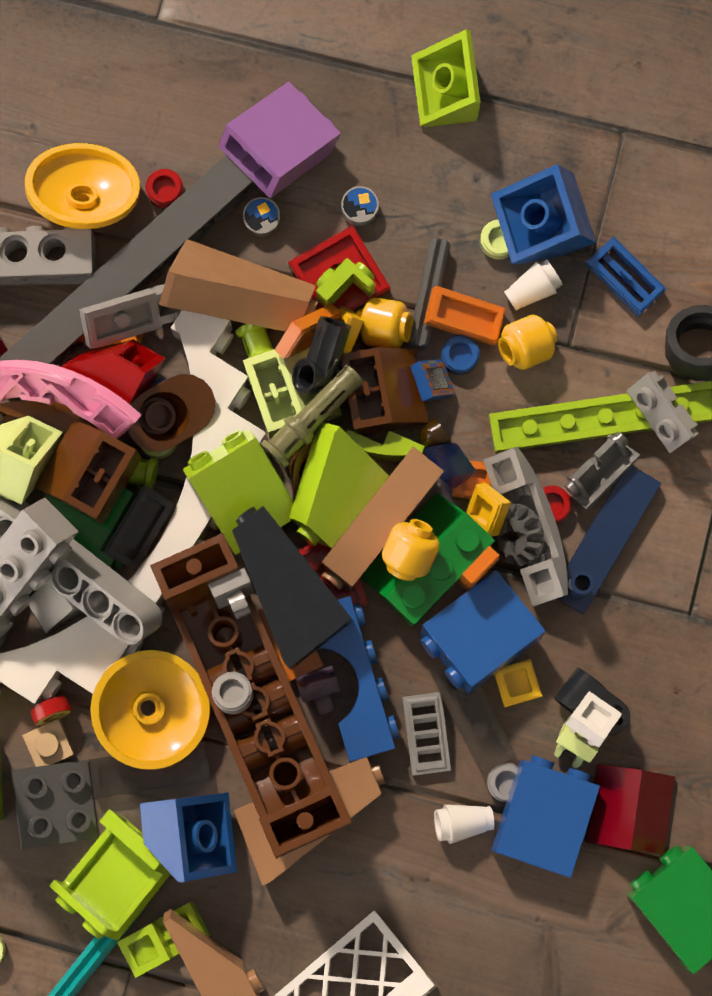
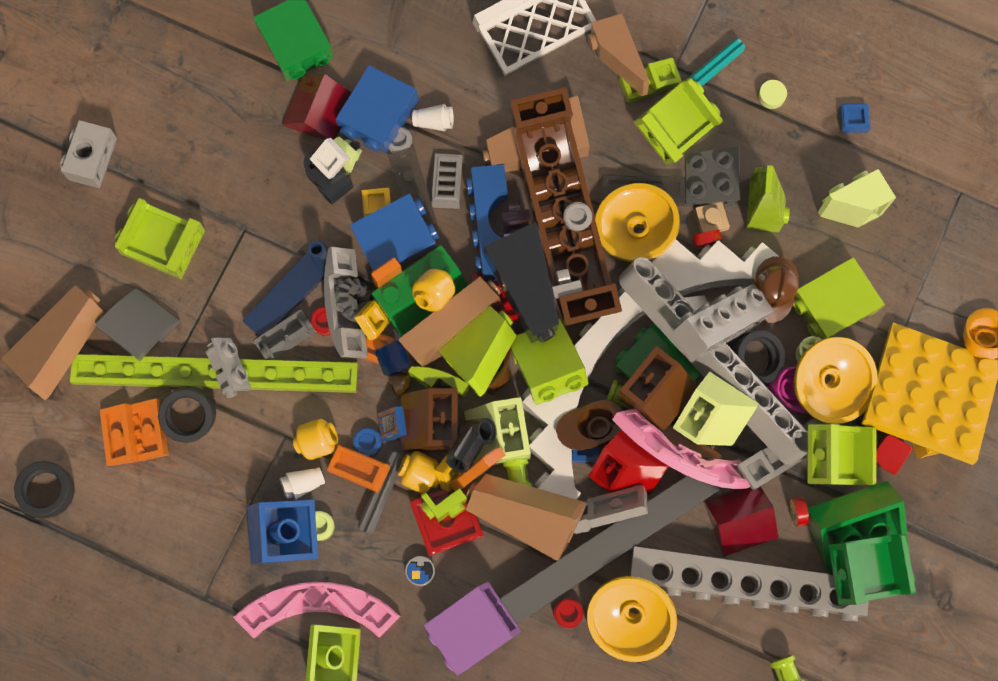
camera: 170 degrees left, 5 degrees down
black tile [100,483,175,571] -> none
blue slope [140,792,237,882] -> none
tile [243,197,281,237] -> none
olive pin [260,364,364,469] -> none
blue tile [585,236,667,317] -> none
none -> bright pink tile [233,582,401,639]

